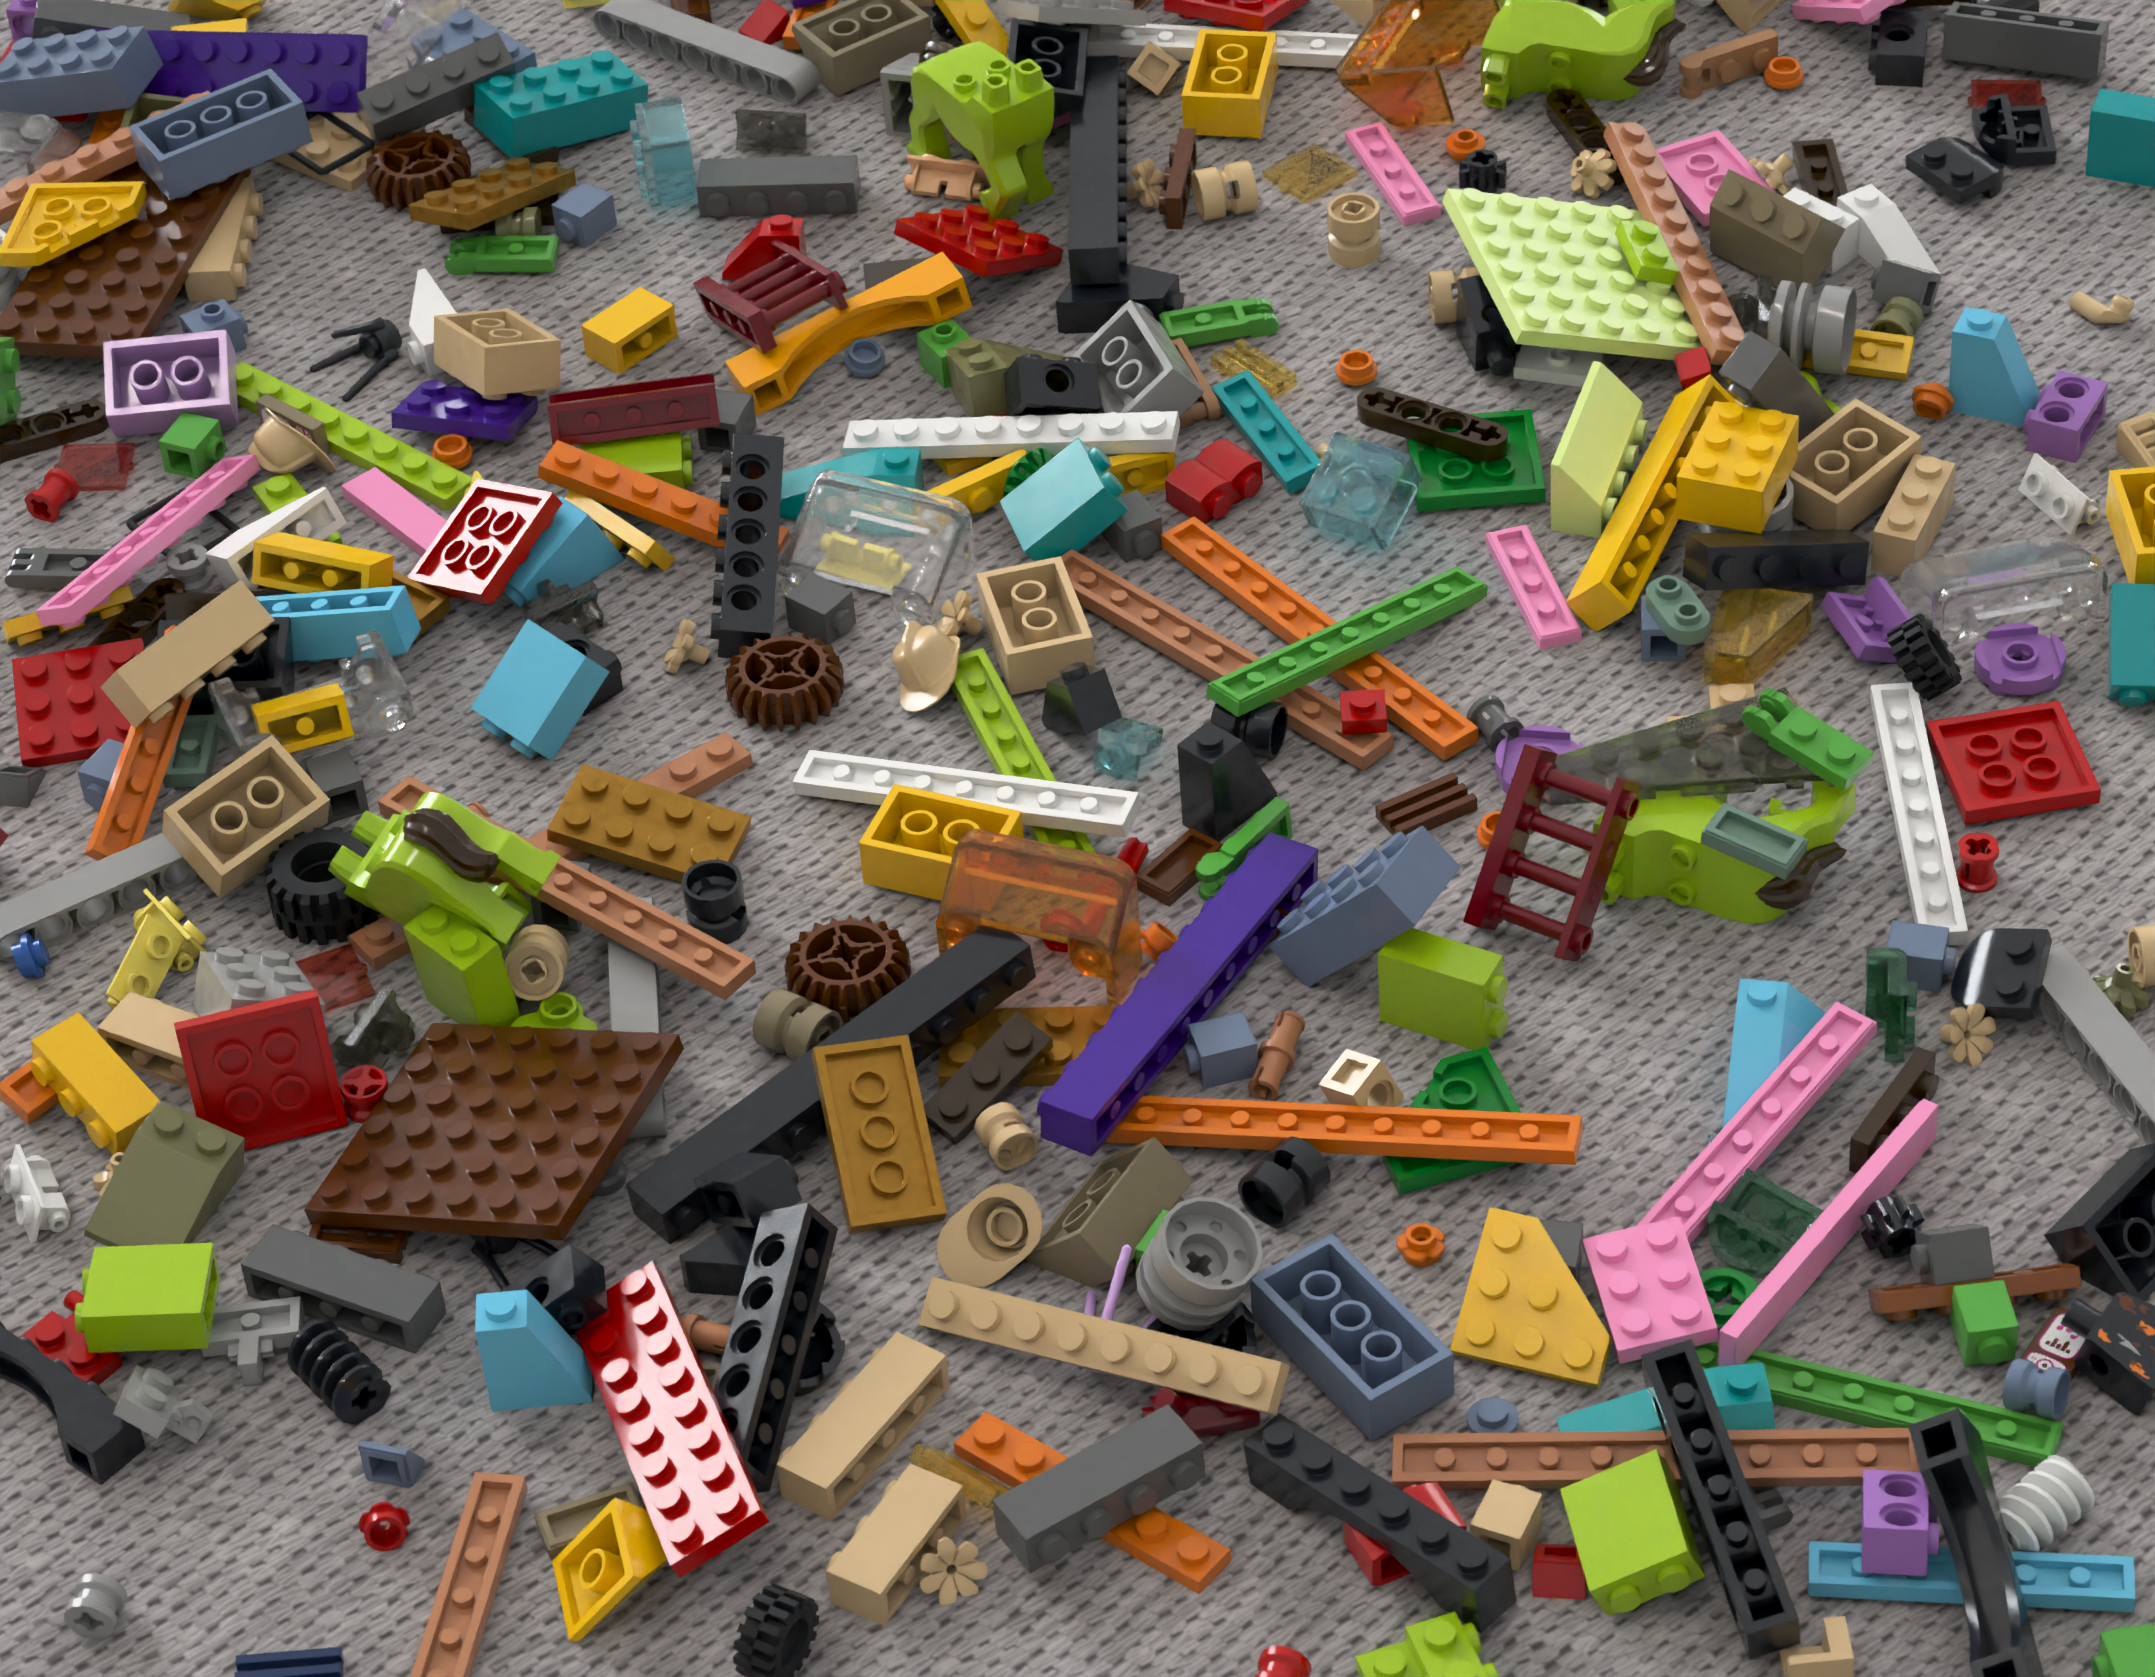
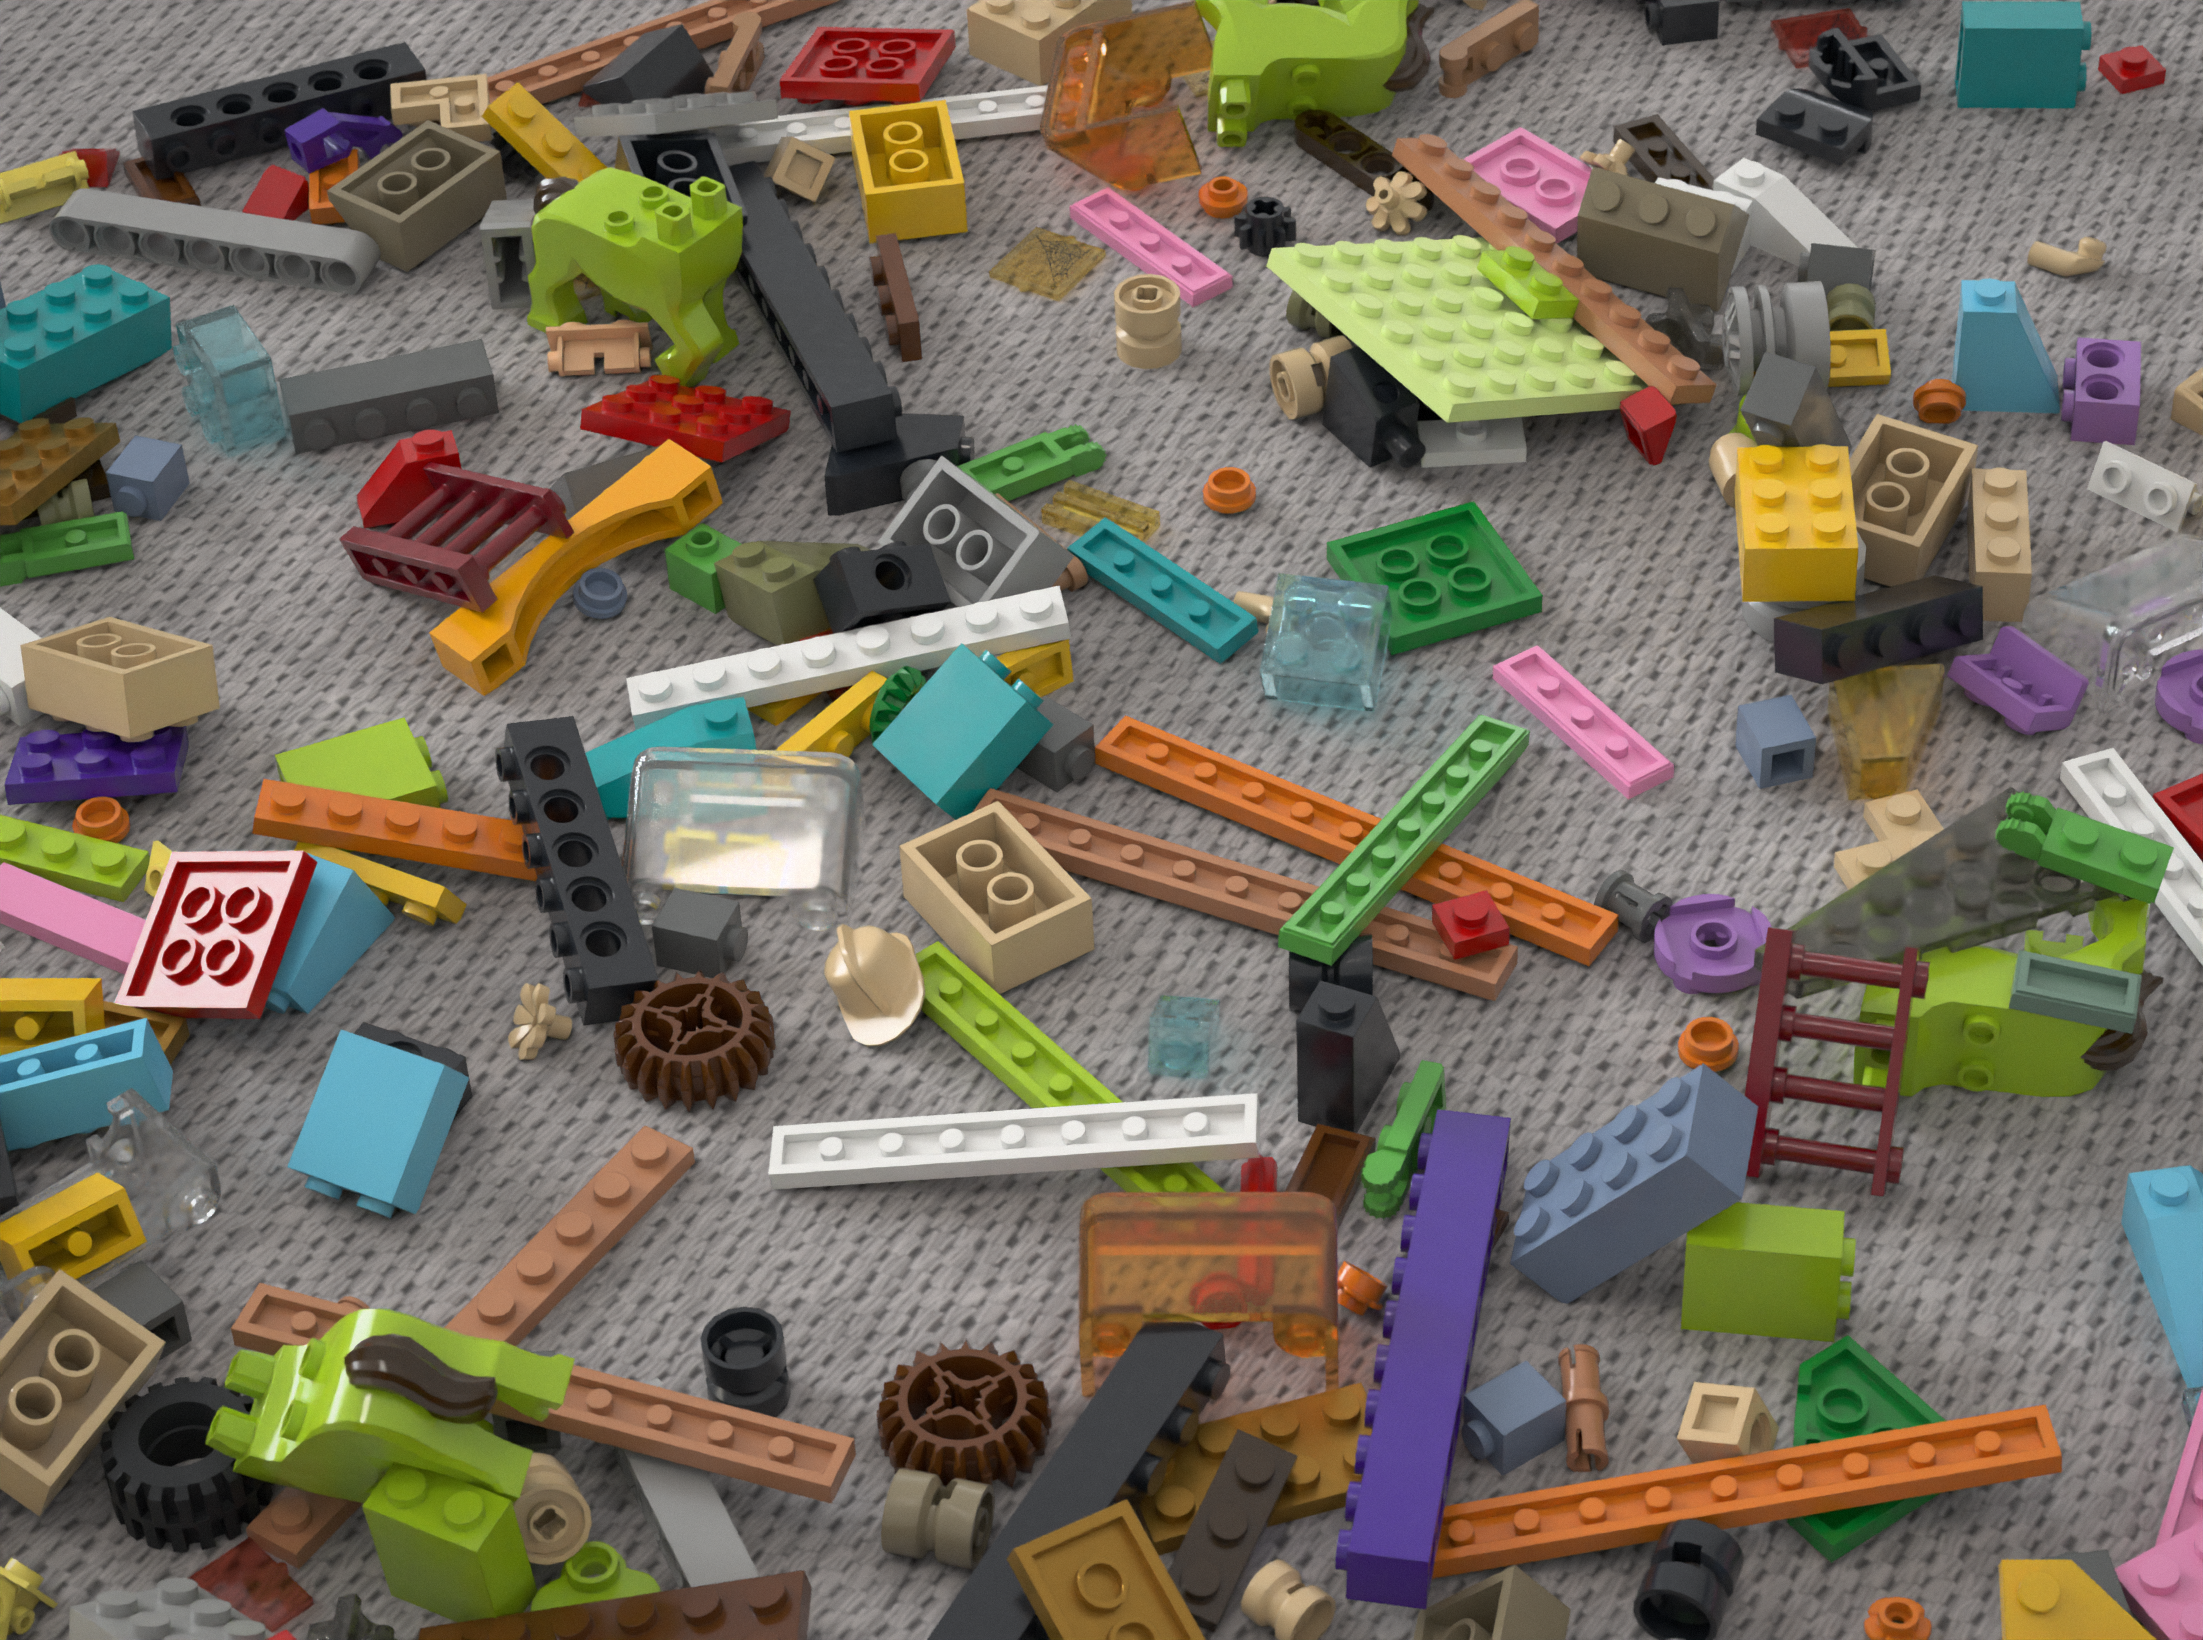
camera: 20 degrees left, 0 degrees up
clear smoke hips [524,579,604,635] -> none
dark red fence [547,373,720,445] -> none
pearl gold plate [547,764,751,883] -> none
yellow brick [581,287,678,375] -> none
dark grey brick [697,389,757,453] -> none
clear smoke hips [735,109,807,154] -> none
yellow brick [859,784,1025,912] -> none
tan plant [936,590,982,637] -> none
black slope [1042,662,1122,736] -> none
tan plant [1127,158,1164,209] -> none
red brick [1165,439,1263,524] -> none
tan wheel [1191,160,1259,222] -> none
dark brown beam [1357,387,1508,462] -> none
reddish brown tile [1375,773,1478,836] -> none
yellowish green slope [1551,361,1649,538] -> none
yellow brick [1566,374,1737,632] -> none
sand green plate [1646,575,1710,645] -> none
orange plate [1764,56,1804,90] -> none
black tyre [1887,614,1962,701] -> none

